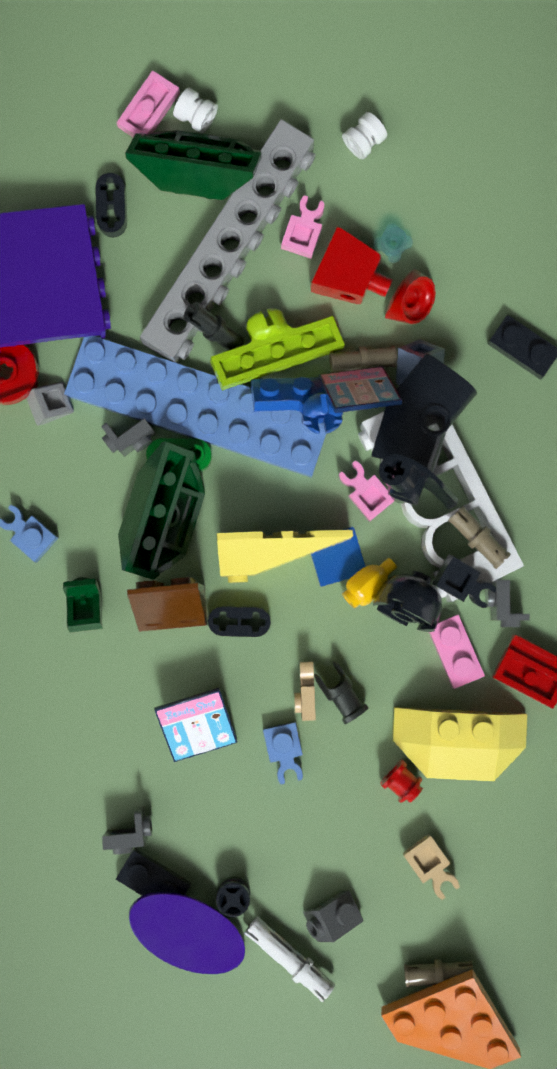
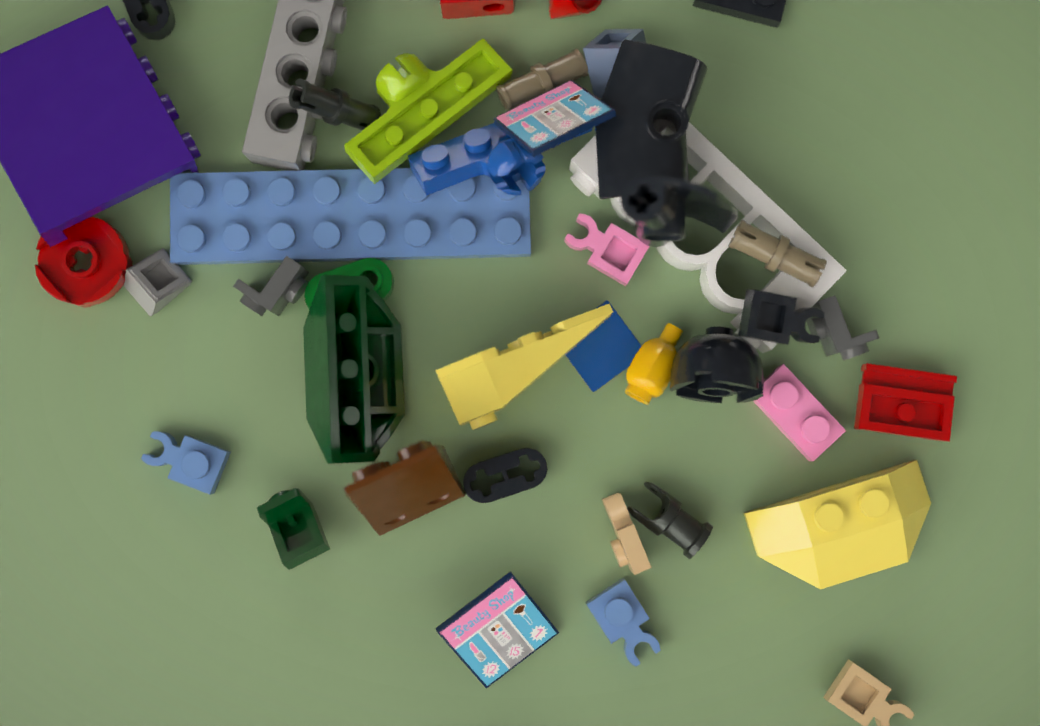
camera: 25 degrees left, 0 degrees up
red brick [380,759,423,803] -> none

